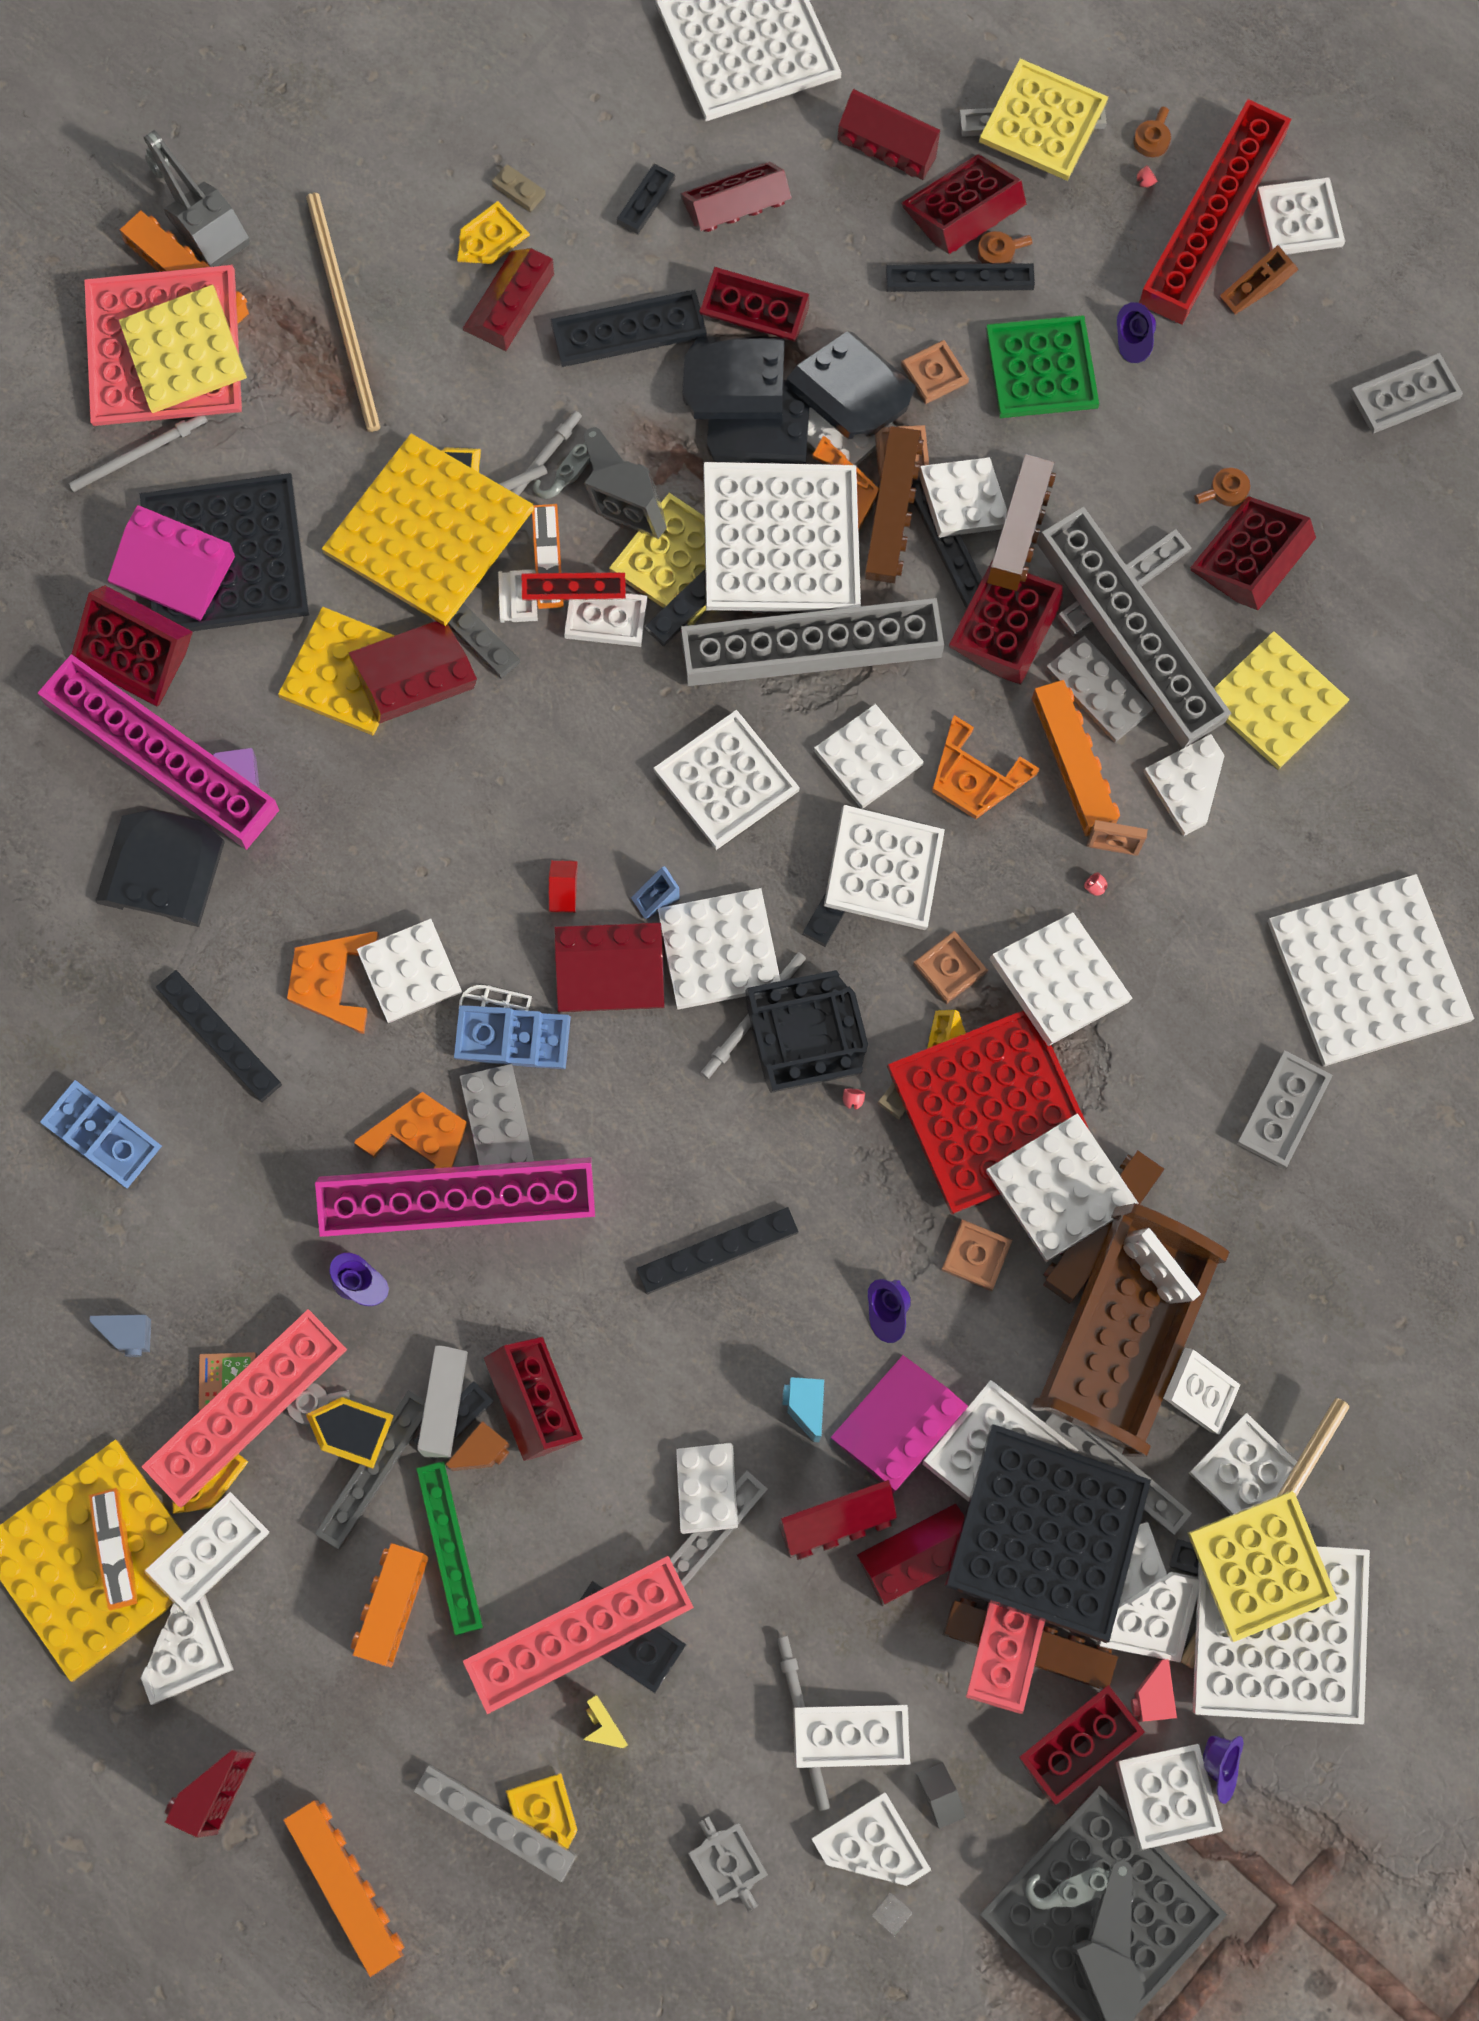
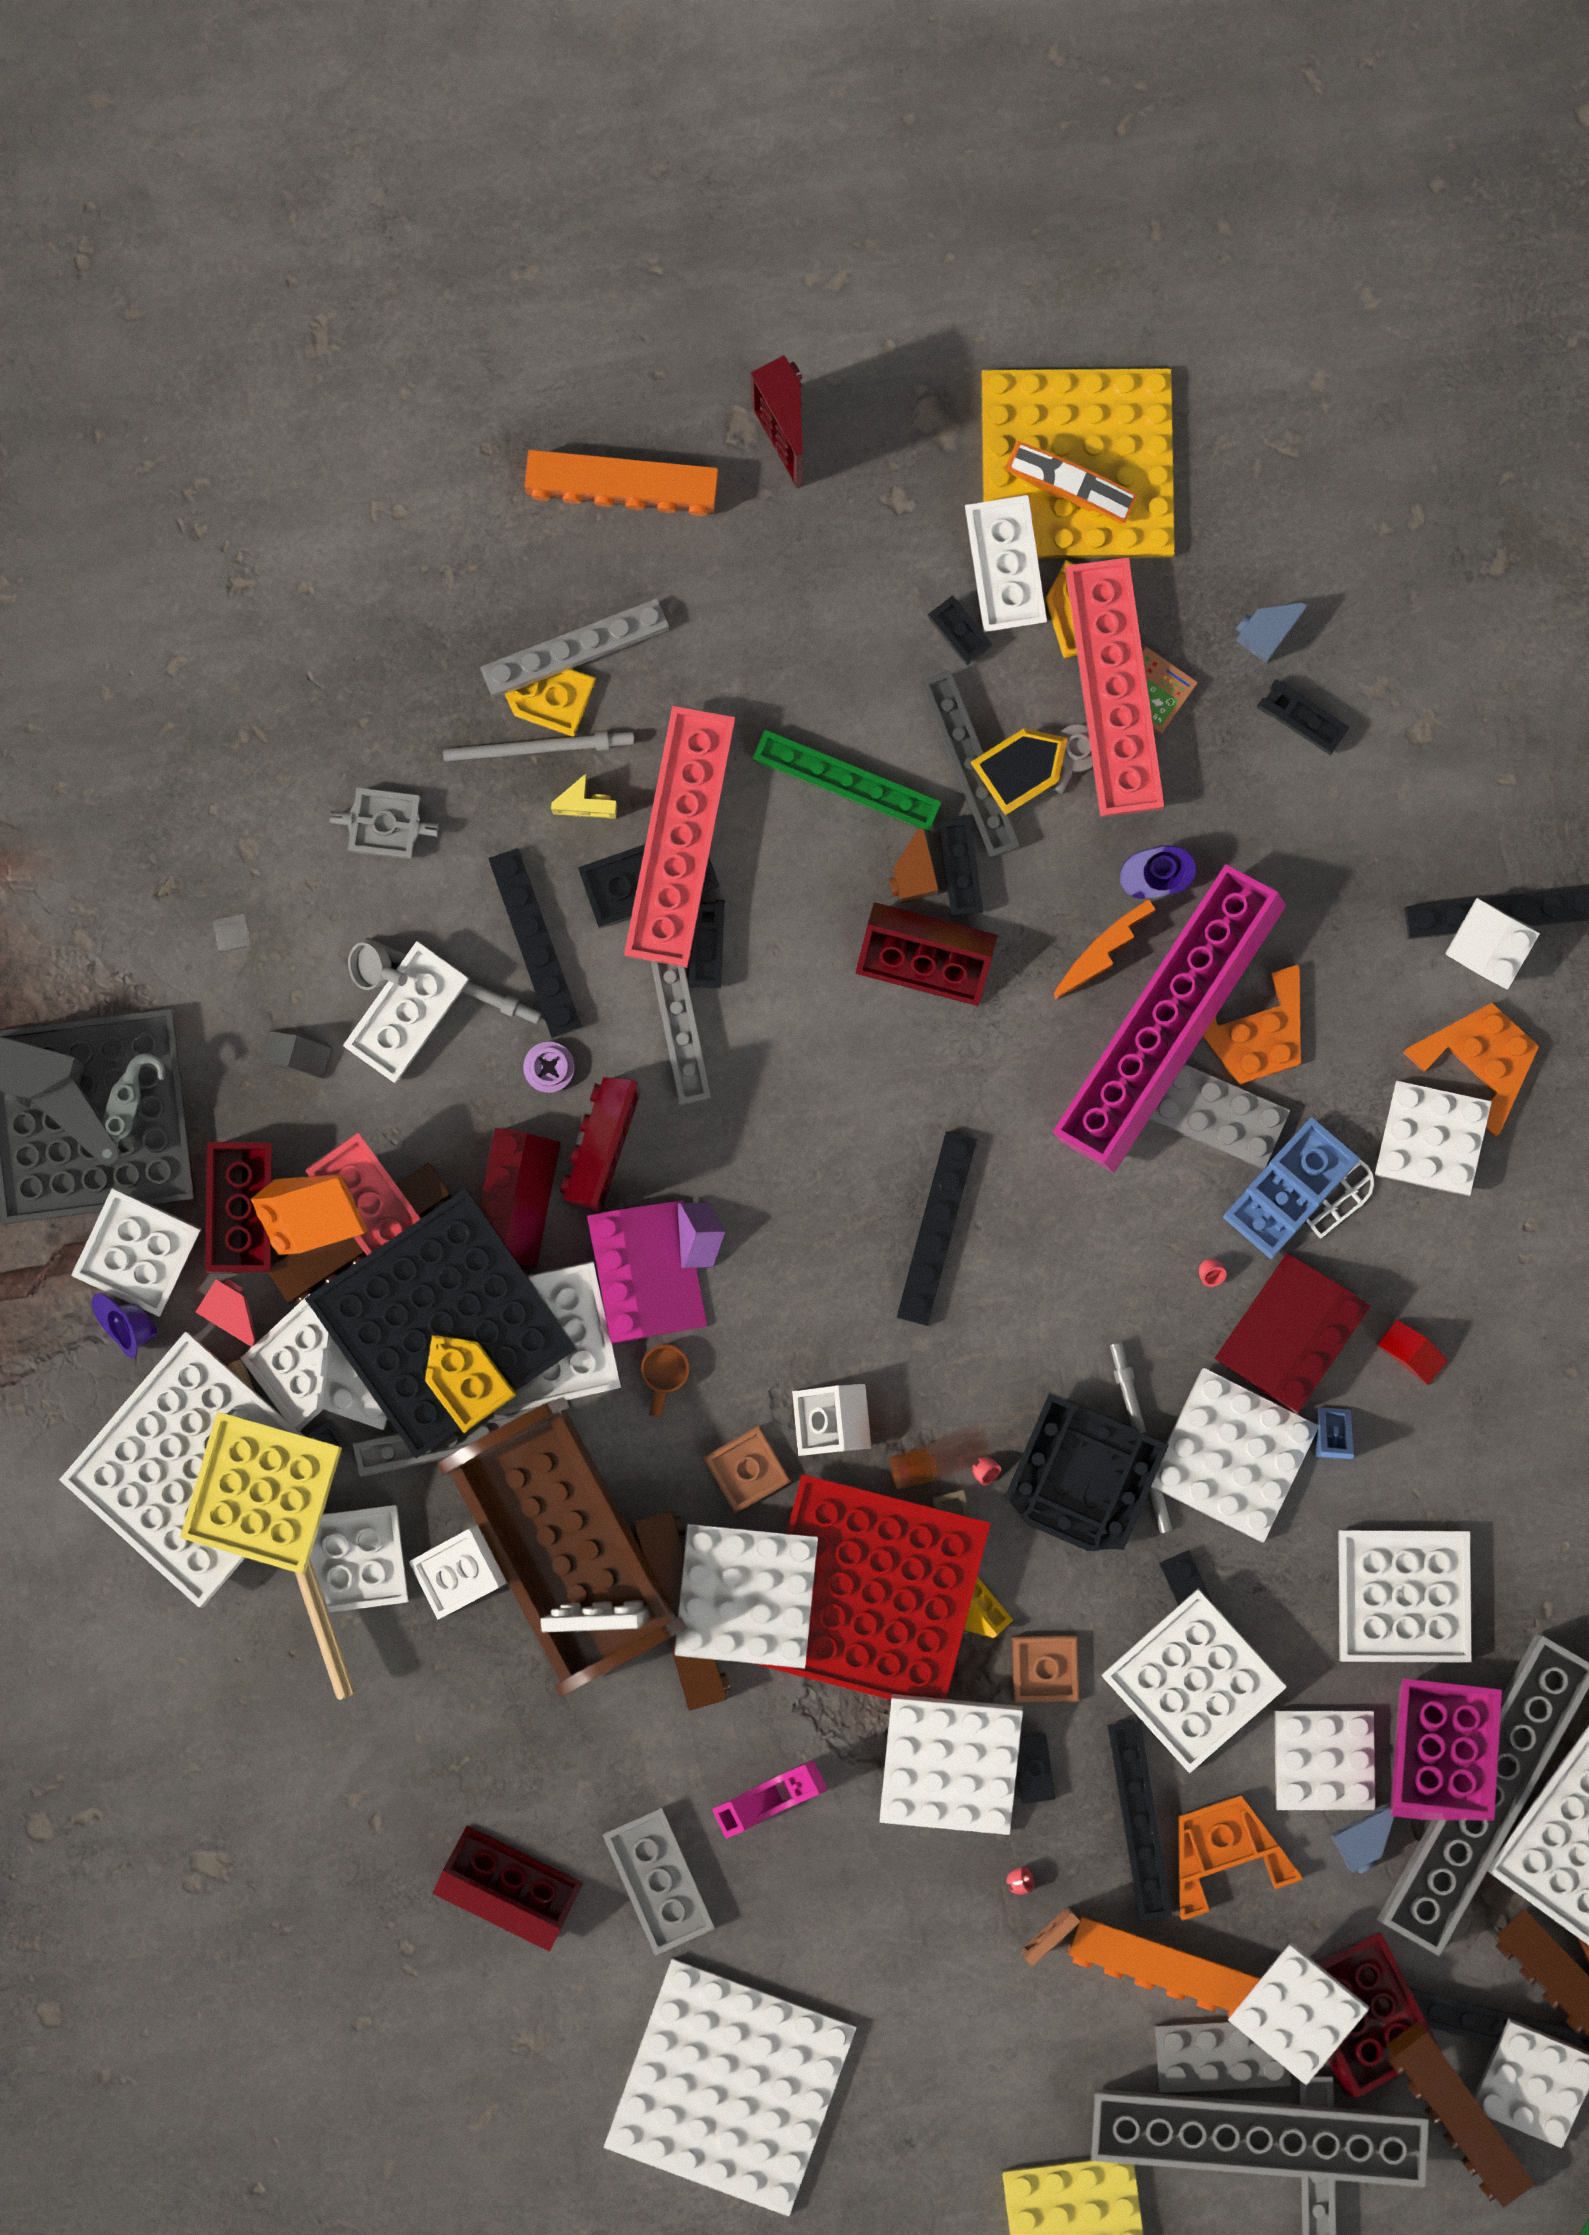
camera: 130 degrees right, 10 degrees up
medium blue slope [40,1080,162,1189] -> none
white plate [141,1595,233,1705] -> none
orange brick [351,1543,429,1668] -> none
light grey slope [418,1346,468,1457] -> none
white plate [676,1443,738,1534] -> none
medium azure slope [782,1377,824,1442] -> none
white plate [811,1792,931,1886] -> none
dark purple piece [868,1279,911,1343] -> none
white plate [1143,734,1224,836] -> none
none -> orange slope [251,1174,368,1255]
none -> light grey piece [348,941,408,990]
none -> yellow tile [425,1335,517,1433]
none -> dark red slope [432,1825,583,1952]
none -> light grey bar [443,731,634,762]
none -> black plate [488,848,582,1039]
none -> lavender gear [523,1042,575,1093]
none -> dark orange piece [641,1344,690,1418]
none -> medium lavender slope [678,1203,725,1268]
none -> black plate [689,899,725,989]
none -> dark pink arch [712,1760,828,1839]
none -> white slope [792,1384,871,1456]
none -> clear orange slope [888,1449,938,1490]
none -> black plate [928,595,992,666]
none -> black plate [1017,1734,1055,1804]
none -> orange slope [1053,899,1155,1000]
none -> black plate [1107,1720,1172,1921]
none -> coral hinge [1199,1258,1227,1287]
none -> white plate [1228,1943,1369,2085]
none -> black plate [1257,679,1350,756]
none -> sand blue slope [1330,1805,1394,1874]
none -> dark pink slope [1390,1679,1502,1820]
none -> white slope [1445,898,1540,990]

